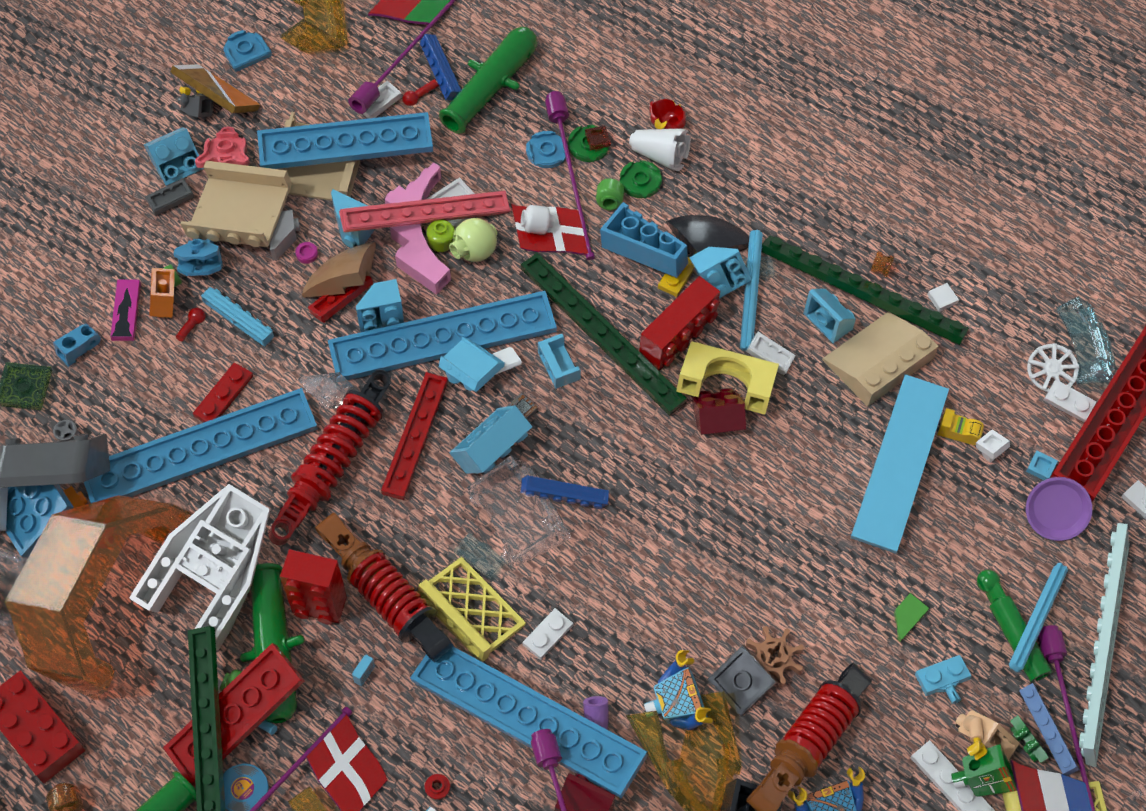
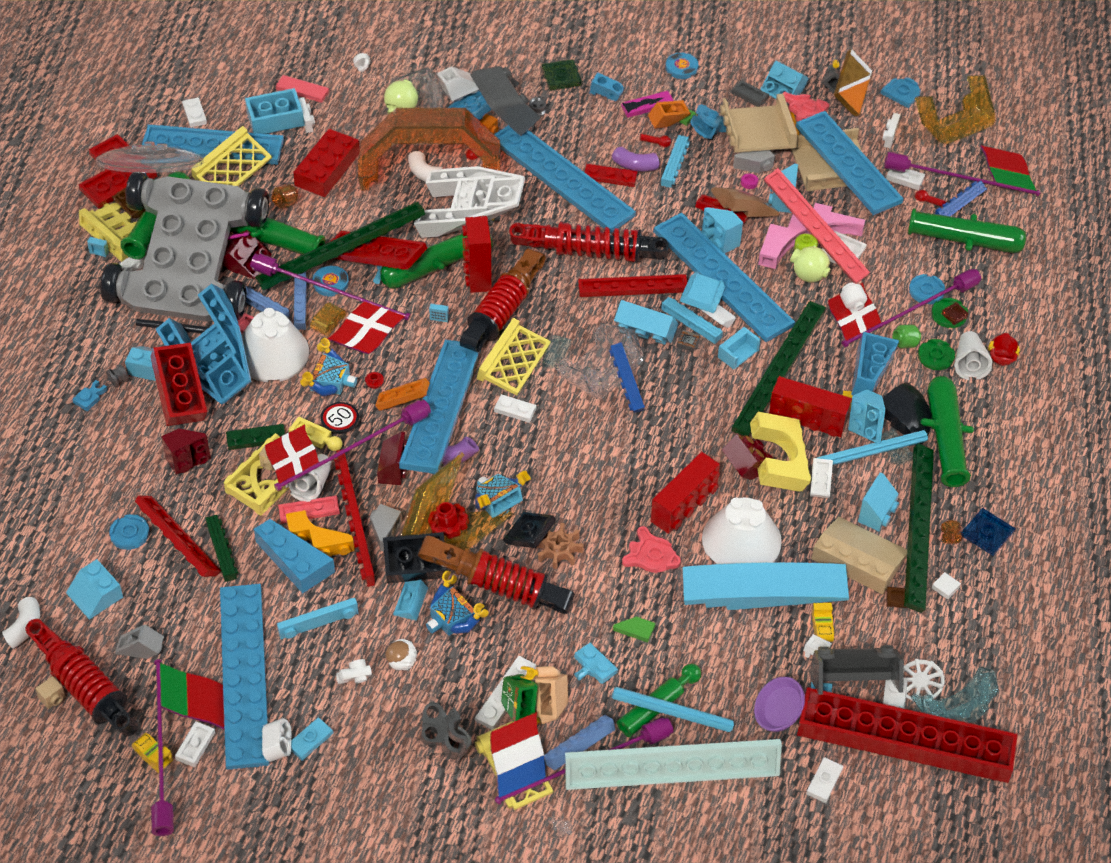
camera: 70 degrees right, 10 degrees down
clear slope [298,372,354,410] -> none
green hinge [1010,715,1050,765] -> none
none -> orange plate [375,378,430,411]
none -> white cylinder [408,151,443,182]
none -> red plant [428,502,469,539]
none -> medium lavender cylinder [612,147,659,172]
none -> coral tile [622,526,681,573]
none -> red brick [650,451,720,534]
none -> medium azure piece [661,297,723,344]
none -> dark azure tile [665,53,699,79]
none -> white cone [702,498,781,564]
none -> dark grey windscreen [810,645,904,695]
none -> white plate [882,113,900,148]
none -> reddish brown tile [886,587,907,608]
none -> green piece [921,376,974,487]
none -> clear blue tile [960,508,1016,556]

